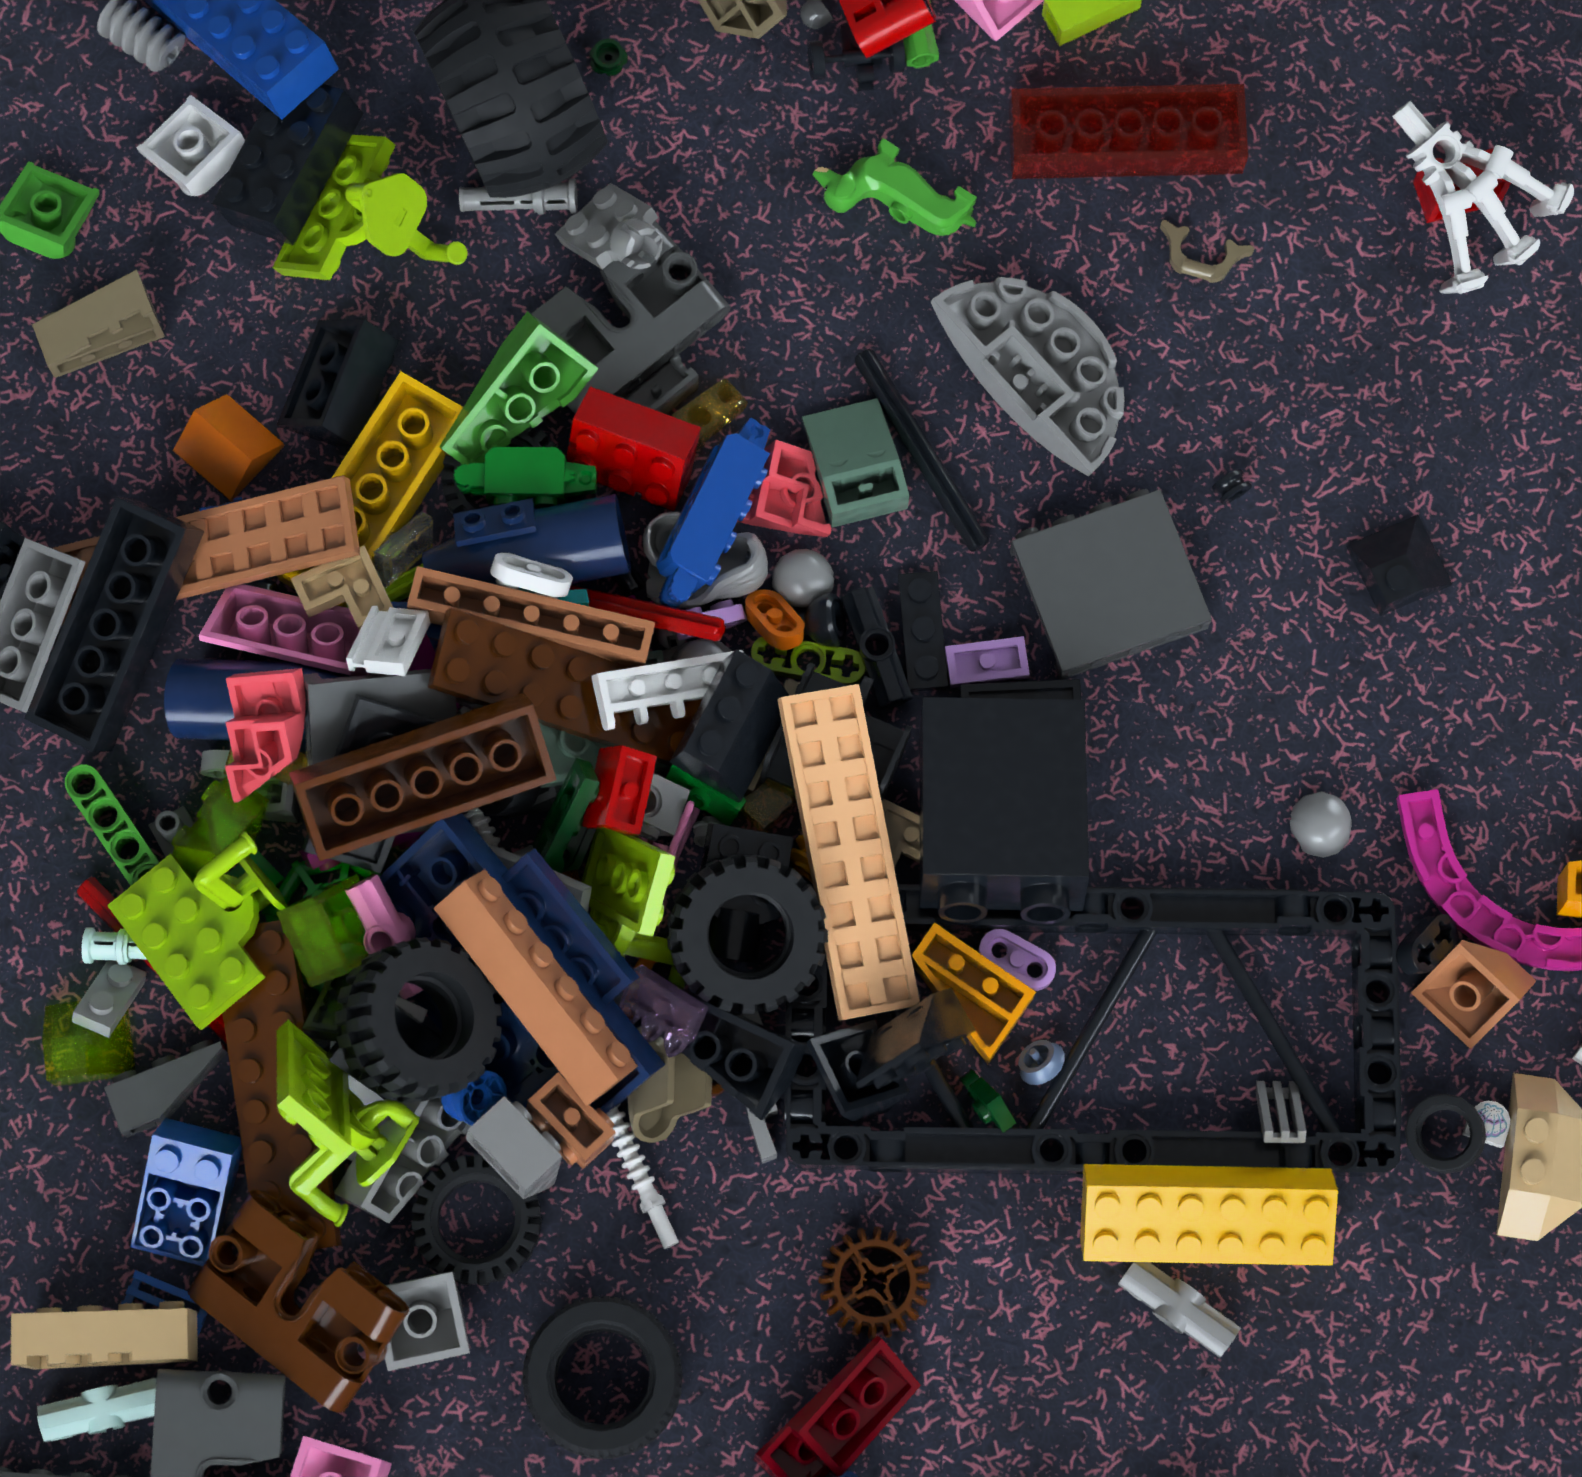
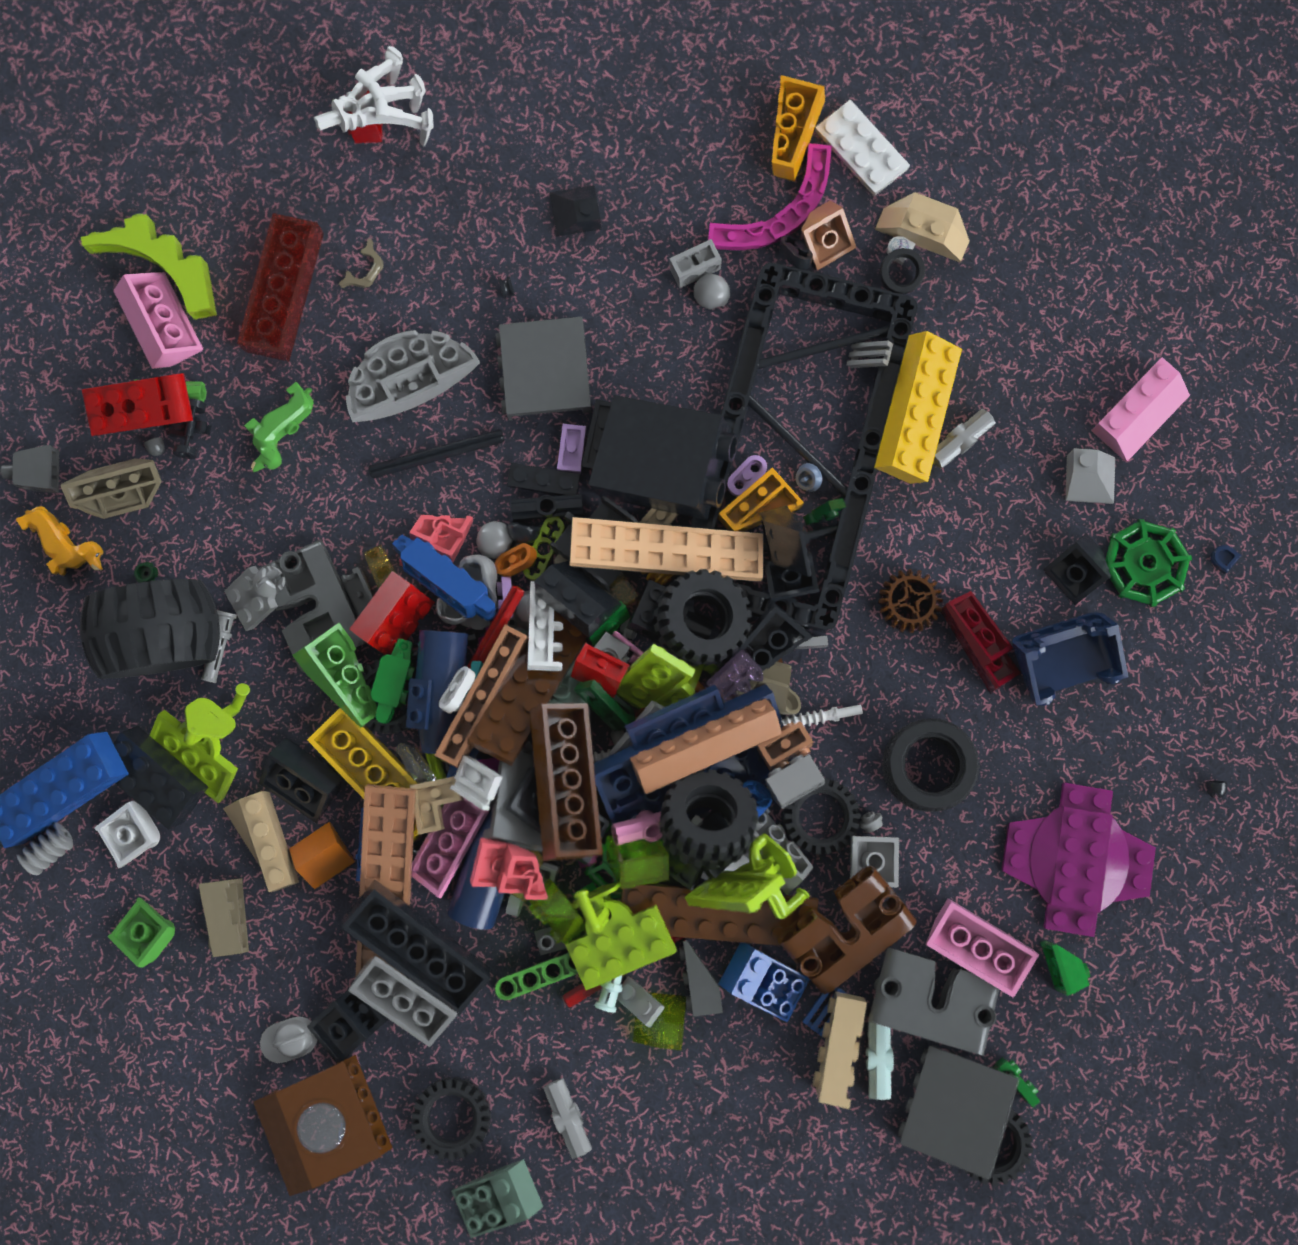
camera: 65 degrees left, 5 degrees up
sand green slope [802,398,909,528] -> none
none -> tan wedge [223,791,299,892]
none -> light grey brick [669,239,722,289]
none -> light grey plate [859,811,883,833]

